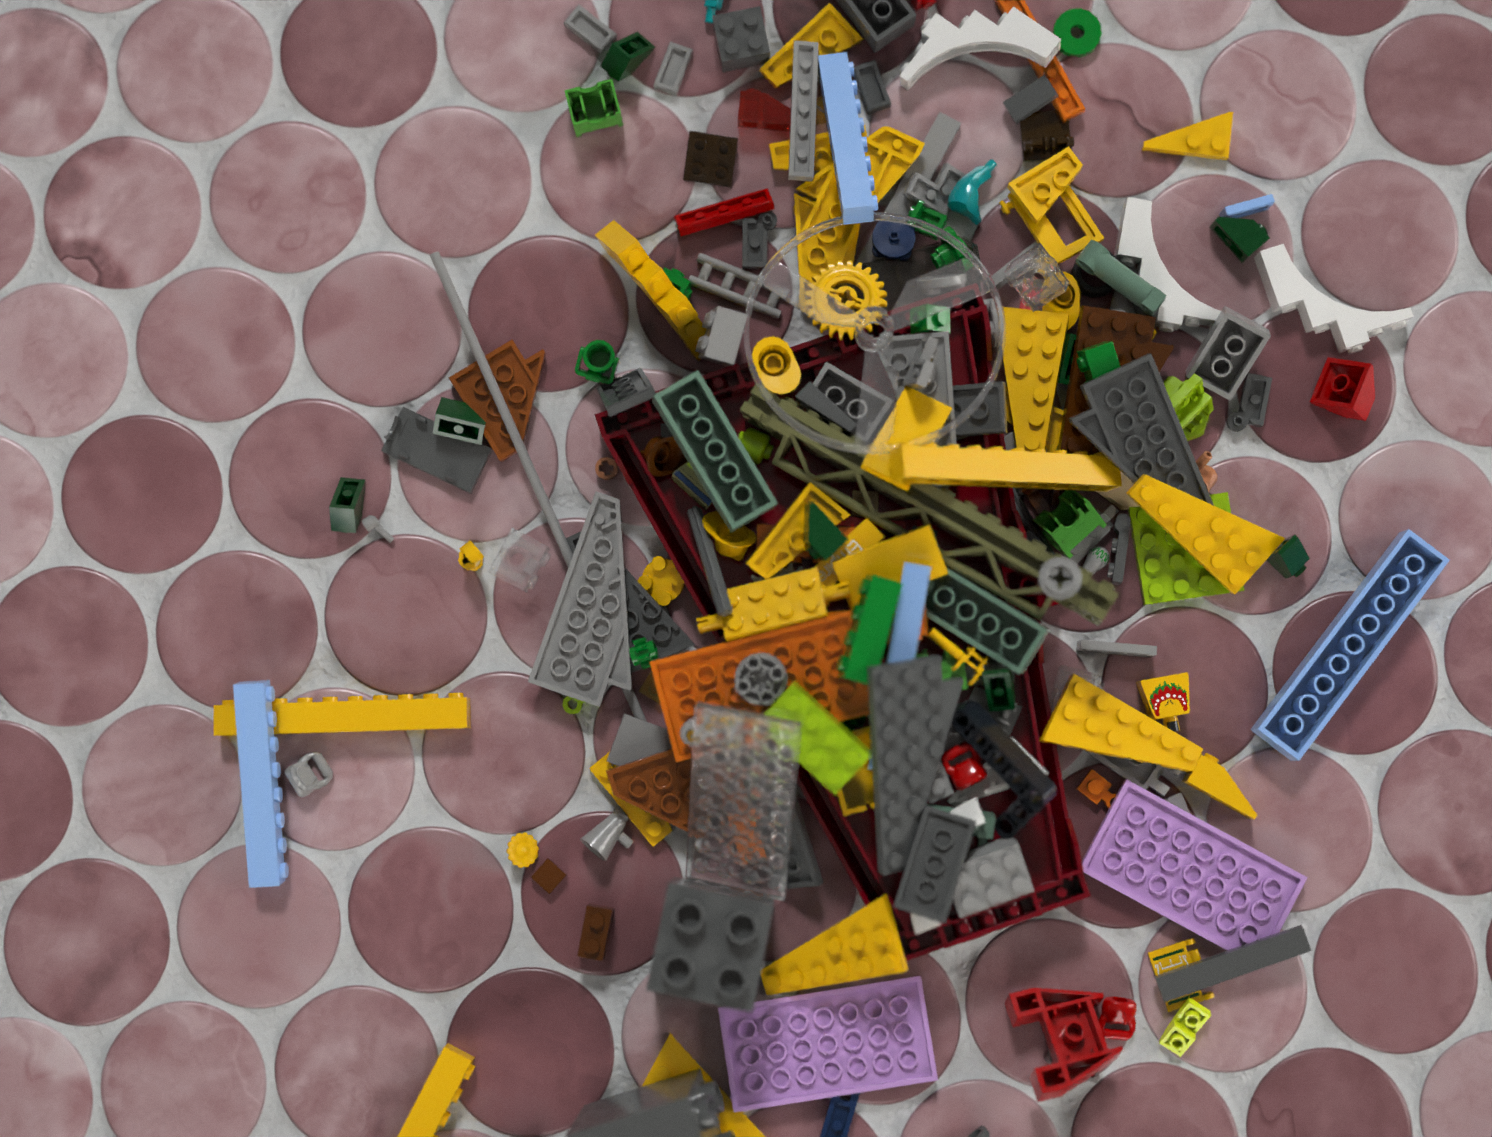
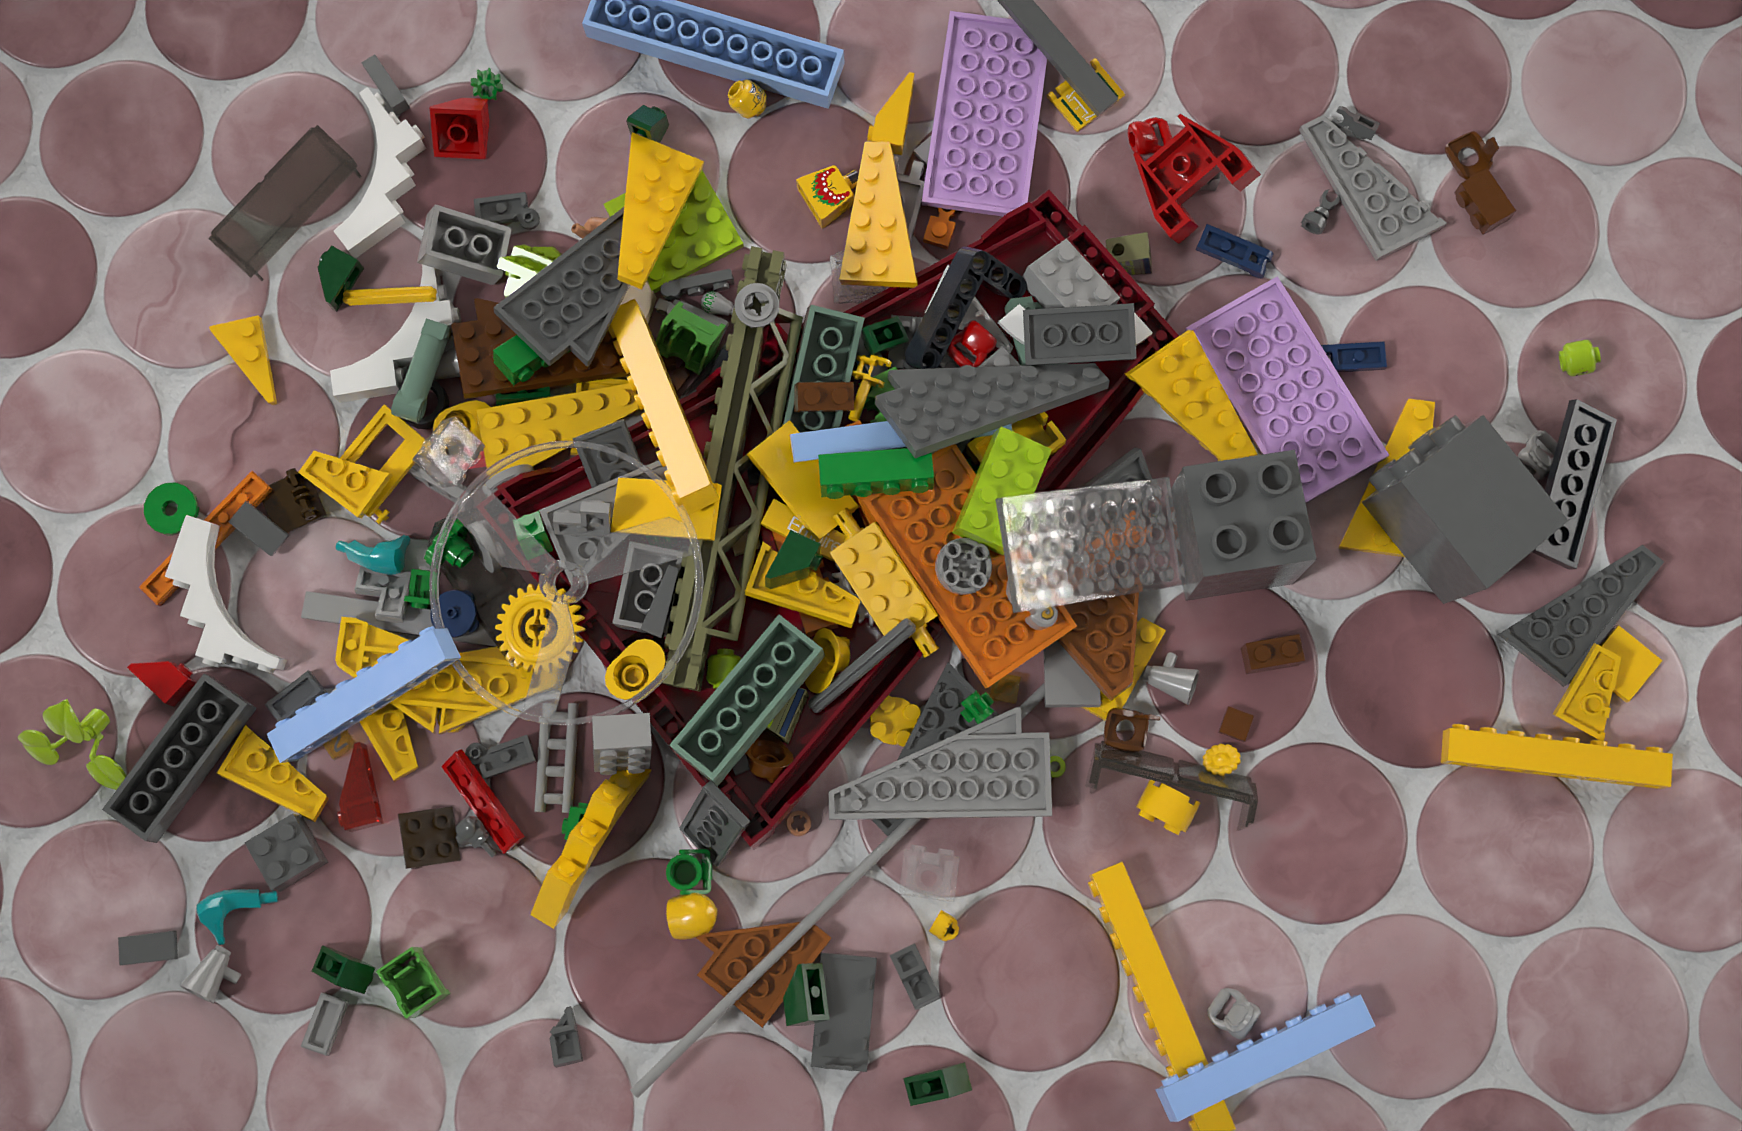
camera: 110 degrees left, 5 degrees down
light grey hand [362,516,394,543] -> none
light grey tile [653,42,693,96] -> none
light grey plate [788,40,819,182] -> none
light grey tile [1076,640,1157,657] -> none
neon yellow slope [1159,997,1211,1057] -> none
light blue tile [1219,194,1275,218] -> none
none -> clear smoke piece [208,125,362,281]
none -> yellow axle [342,286,437,306]
none -> dark grey piece [361,54,410,116]
none -> dark grey piece [456,816,497,857]
none -> green gear [470,68,503,100]
none -> dark grey slope [549,1006,583,1068]
none -> yellow piece [666,893,717,940]
none -> yellow head [728,79,766,119]
none -> reddish brown brick [794,382,854,412]
none -> dark grey slope [890,943,941,1010]
none -> clear smoke piece [1085,741,1258,831]
none -> reddish brown piece [1103,708,1161,752]
none -> olive torso [1106,232,1152,275]
none -> yellow brick [1136,778,1201,835]
none -> dark blue plate [1196,224,1274,279]

